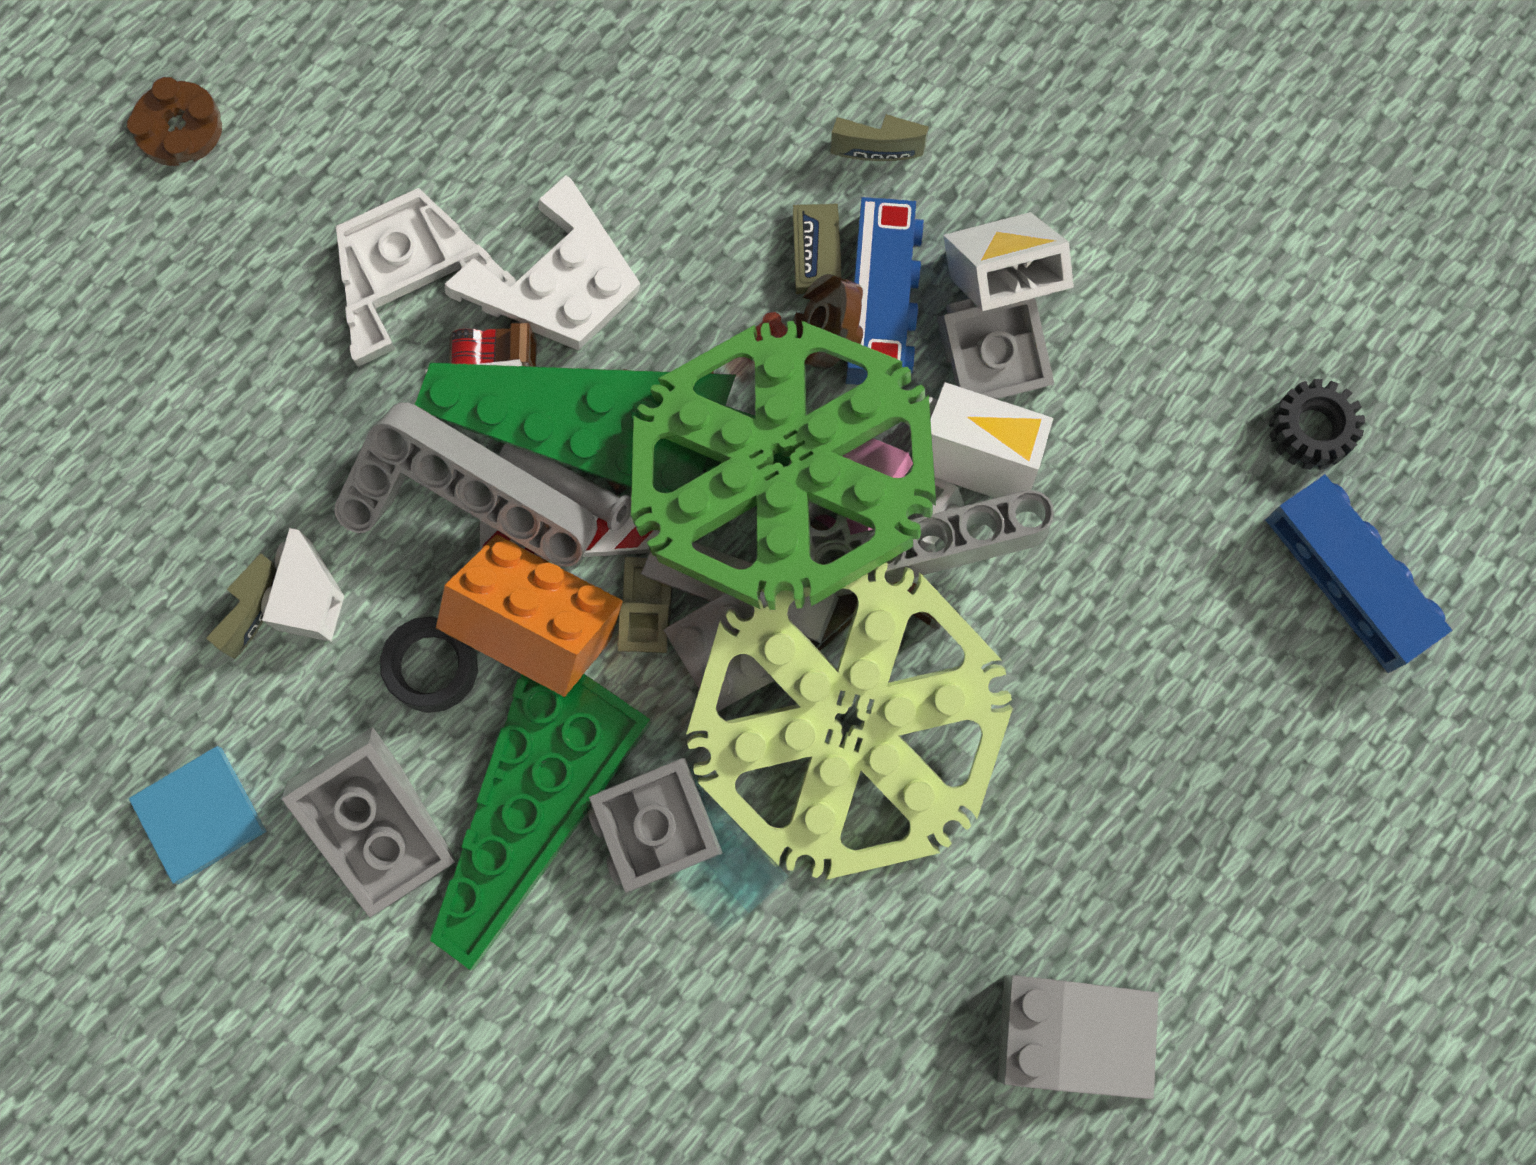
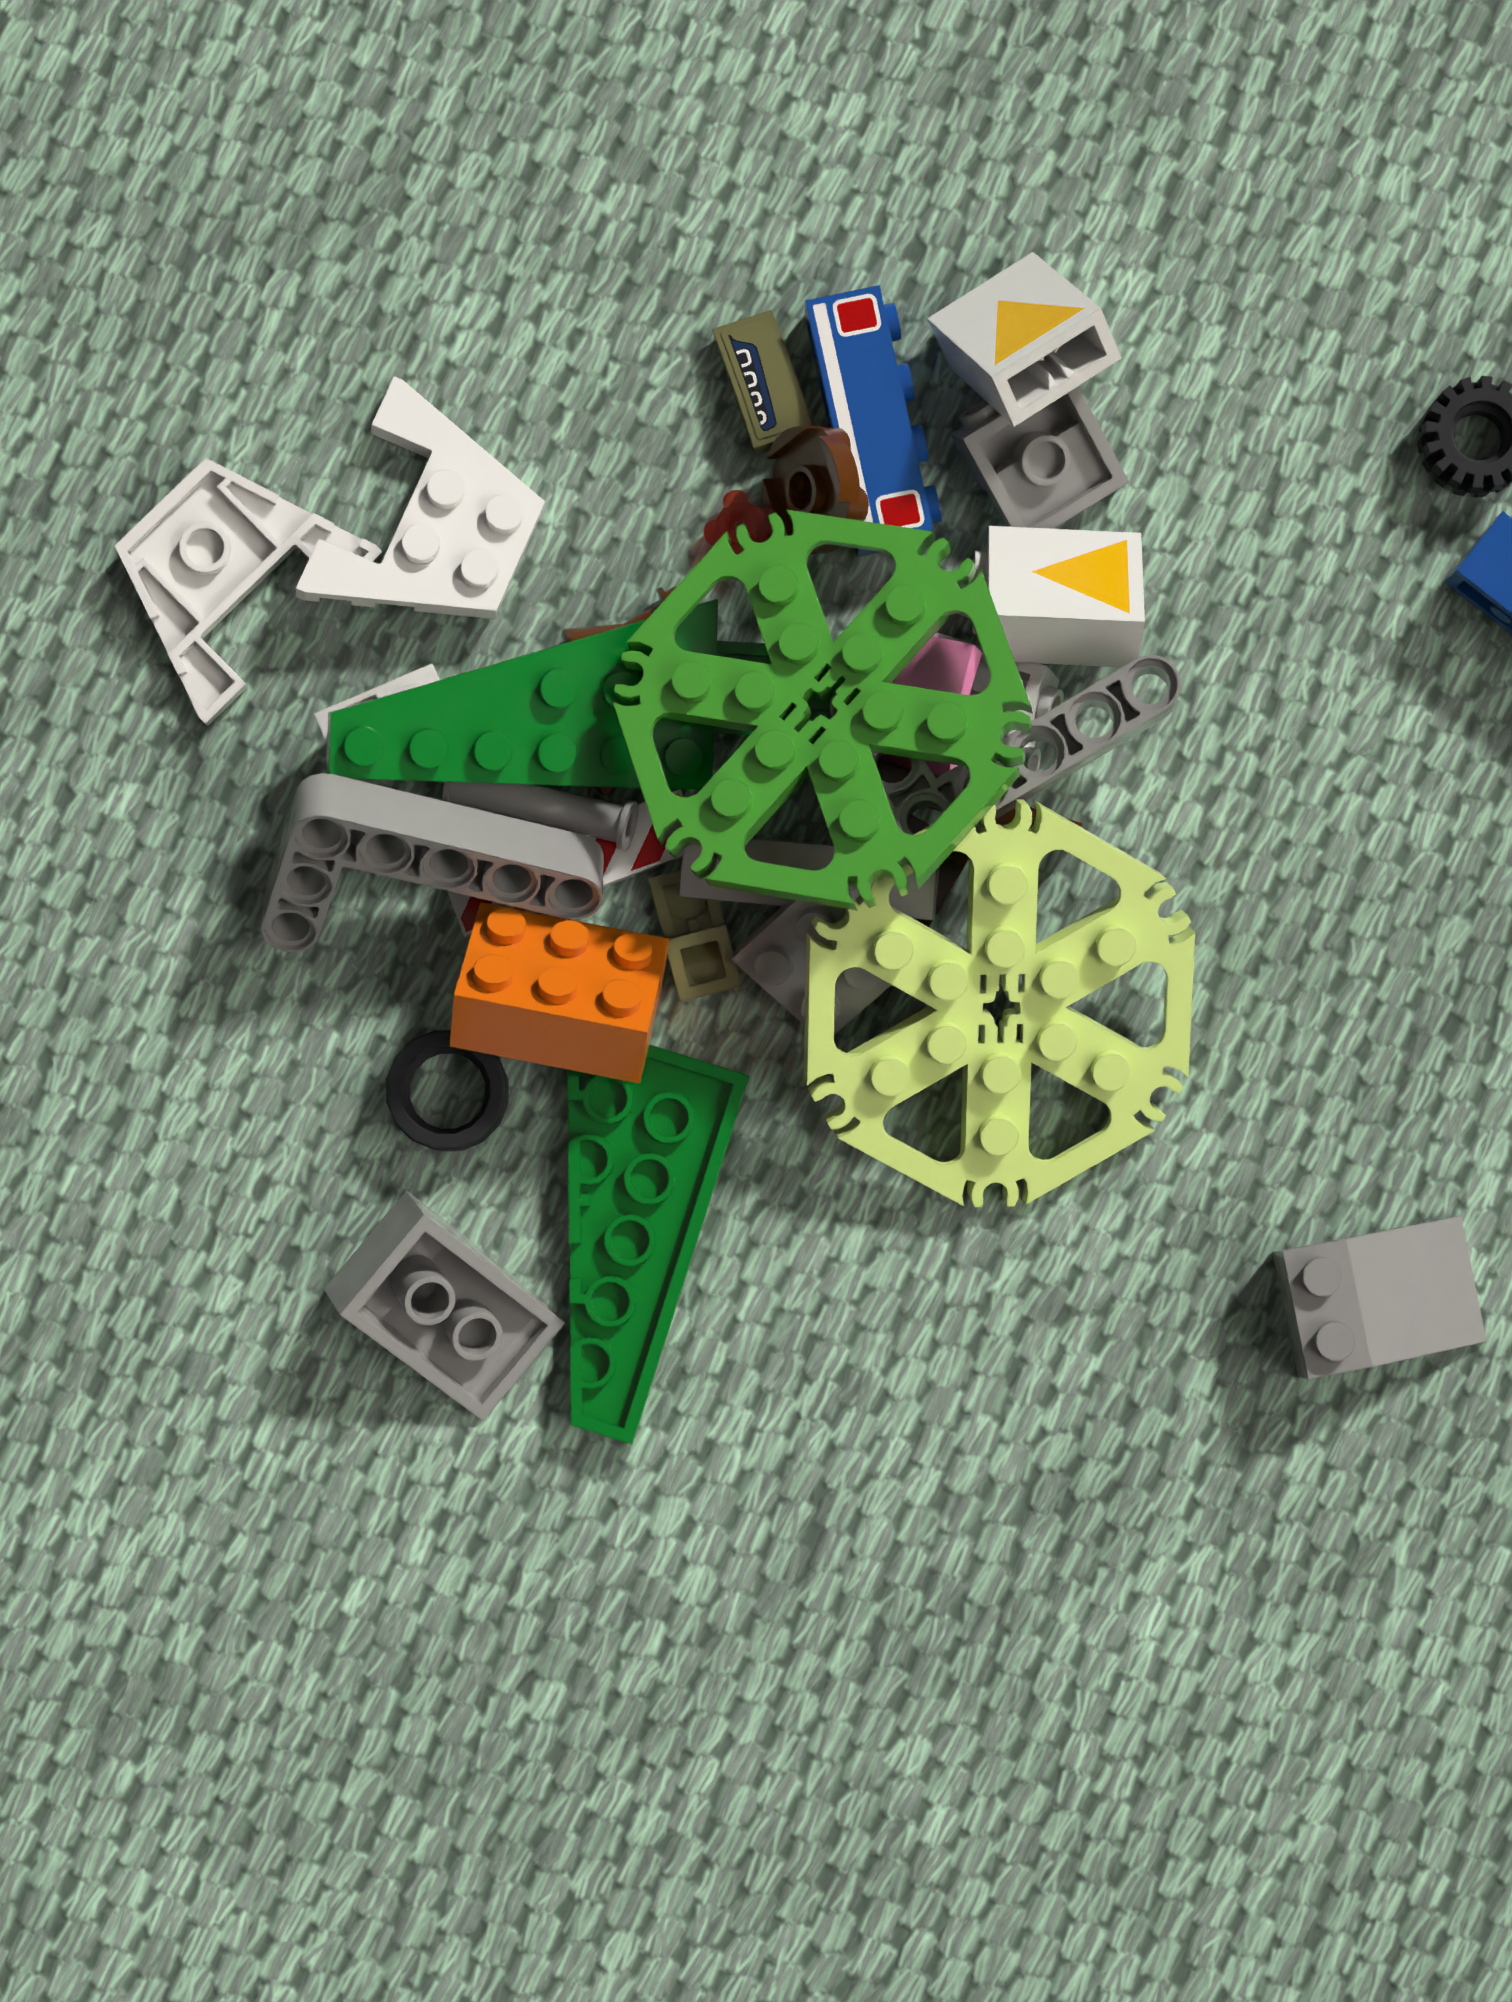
camera: 20 degrees left, 10 degrees up
dark azure tile [129,746,267,885] -> none
olive slope [206,553,277,659] -> none
white slope [261,528,344,642] -> none
leg [449,323,537,367] -> none
light grey plate [588,758,722,893] -> none
clear light blue plate [688,764,789,913] -> none
olive slope [830,114,929,161] -> none

